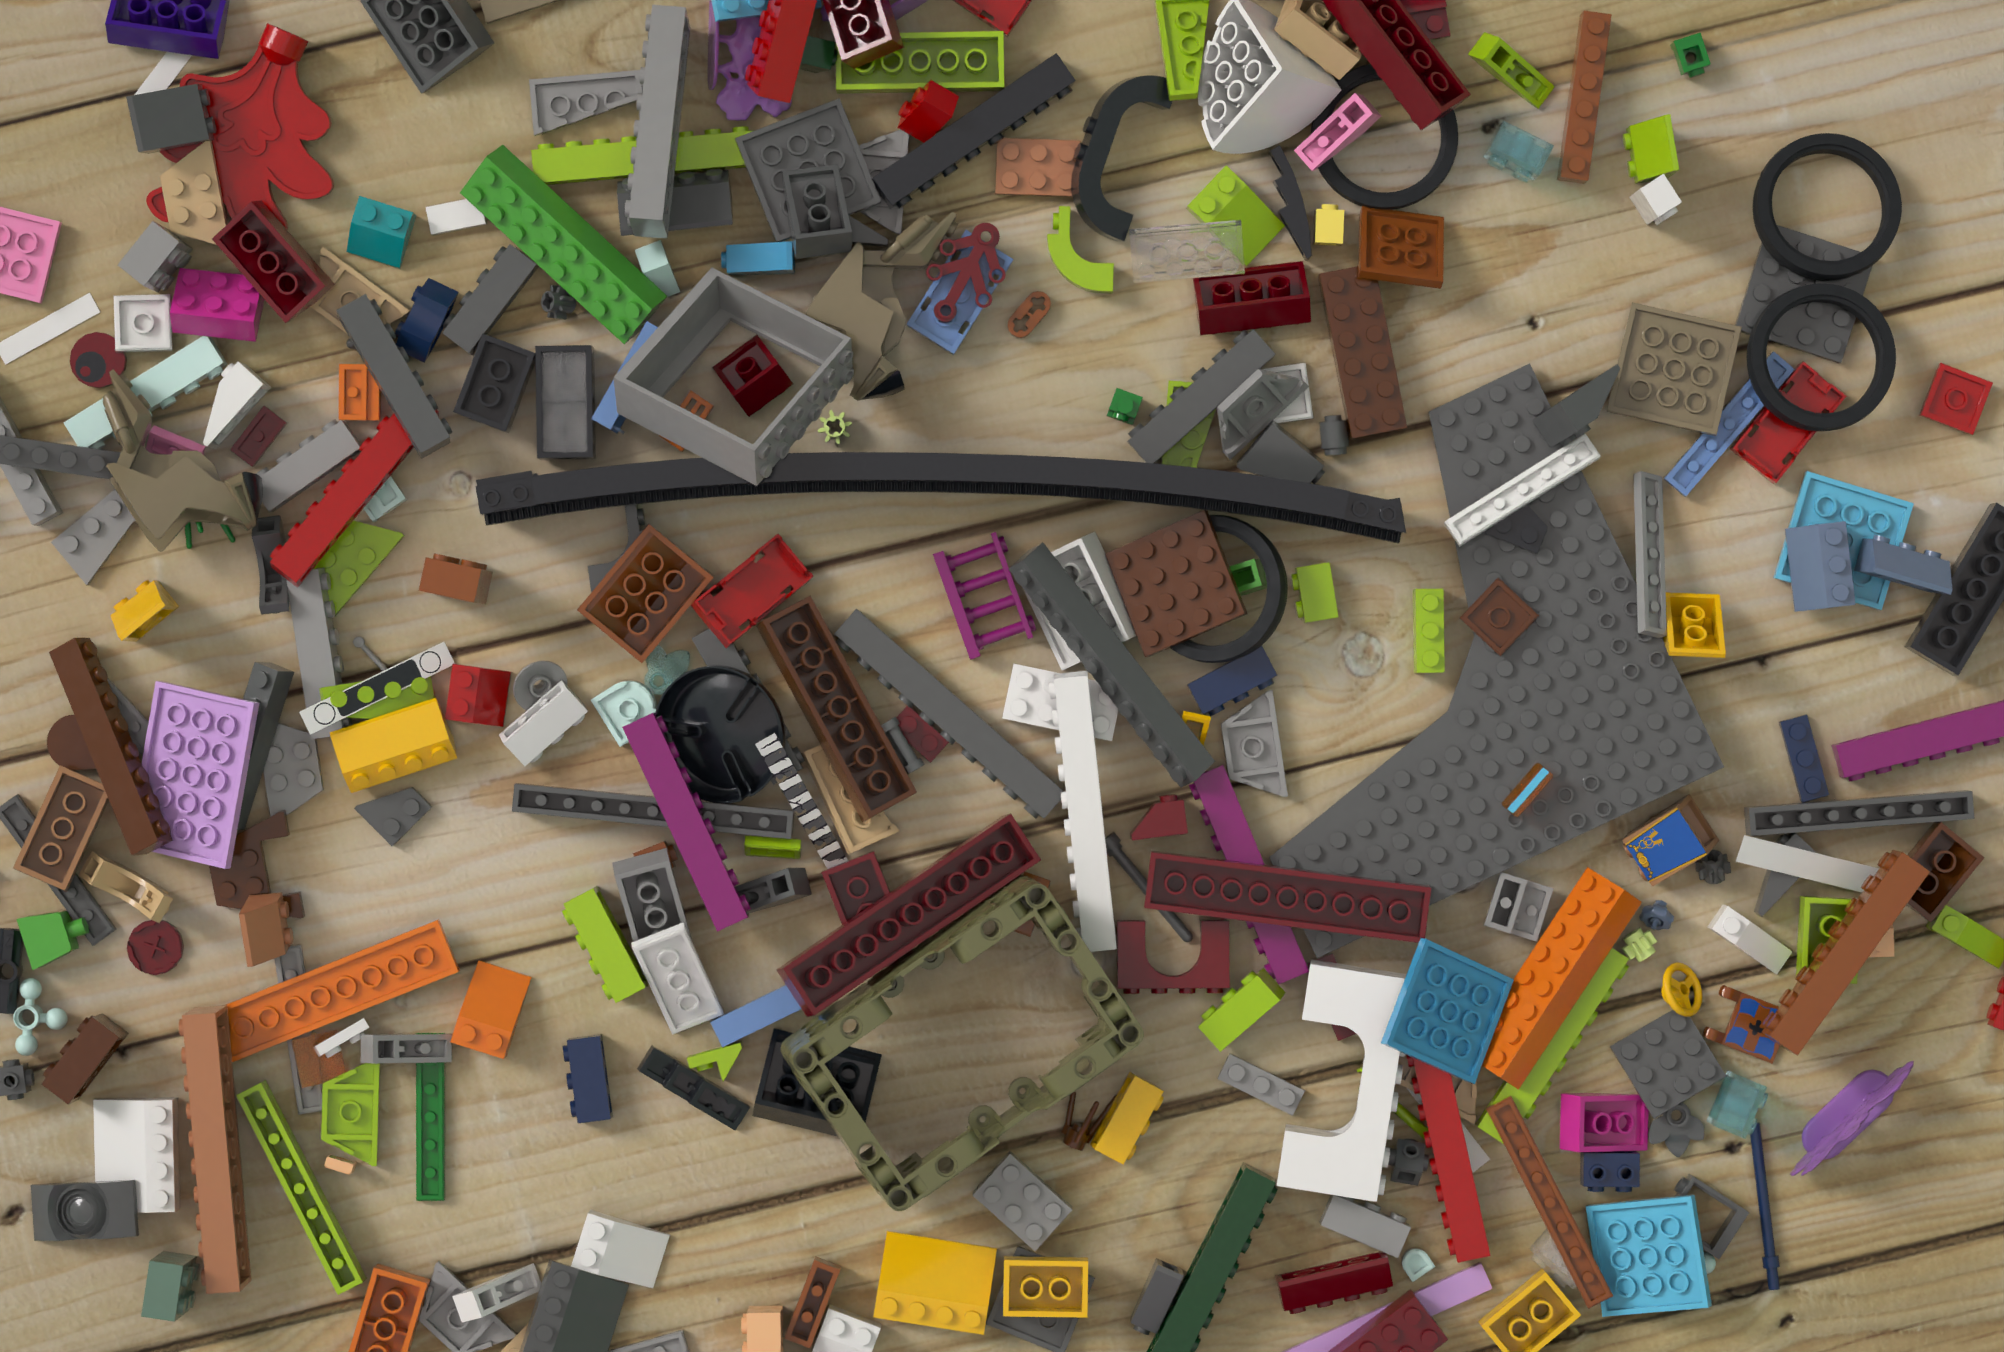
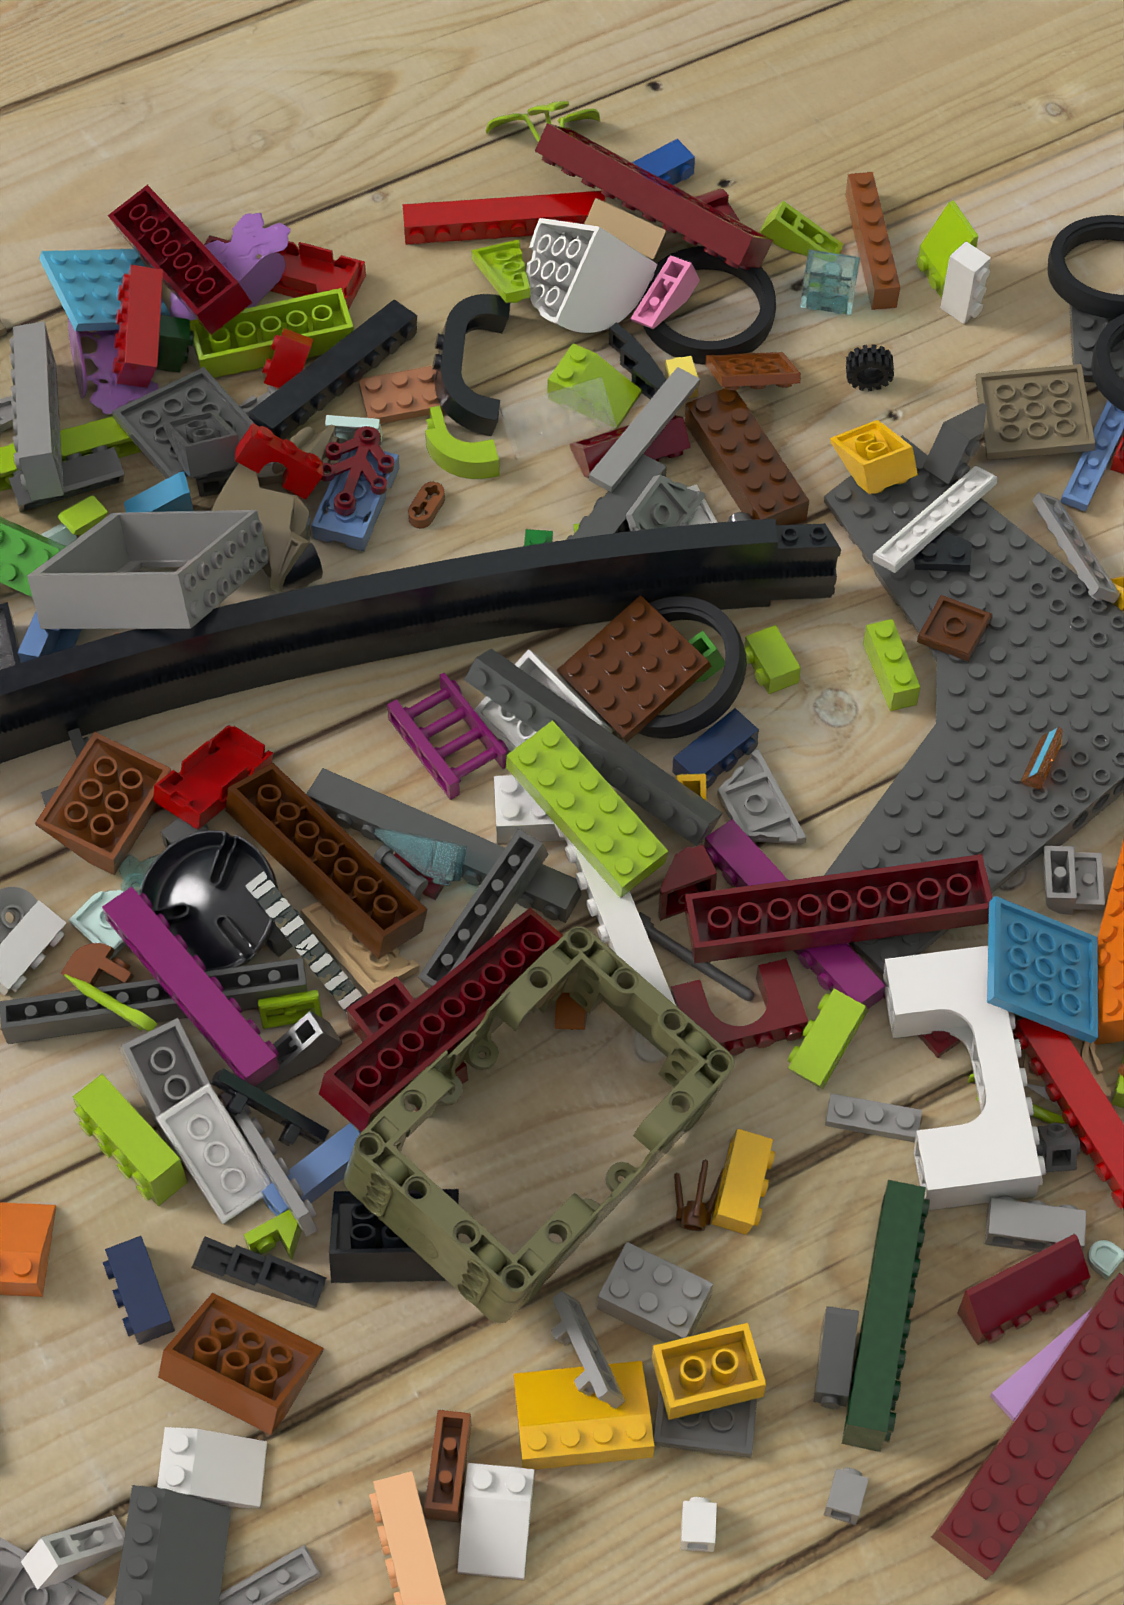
camera: 10 degrees left, 30 degrees down
green brick [1670,32,1711,78] -> none
none -> lime slope [58,495,108,536]
none -> dark orange brick [61,943,134,986]
none -> lime piece [64,974,157,1032]
none -> dark orange slope [158,1292,324,1435]
none -> black hinge [210,1068,330,1146]
none -> light grey plate [221,1092,318,1237]
none -> red arch [235,423,323,500]
none -> light aqua plate [325,415,383,444]
none -> clear light blue slope [374,828,467,886]
none -> dark grey brick [418,829,549,989]
none -> lime brick [506,720,668,898]
none -> light grey hinge [551,1291,625,1409]
none -> light grey tile [589,367,700,493]
none -> yellow slope [830,420,918,494]
none -> black tyre [846,344,894,391]

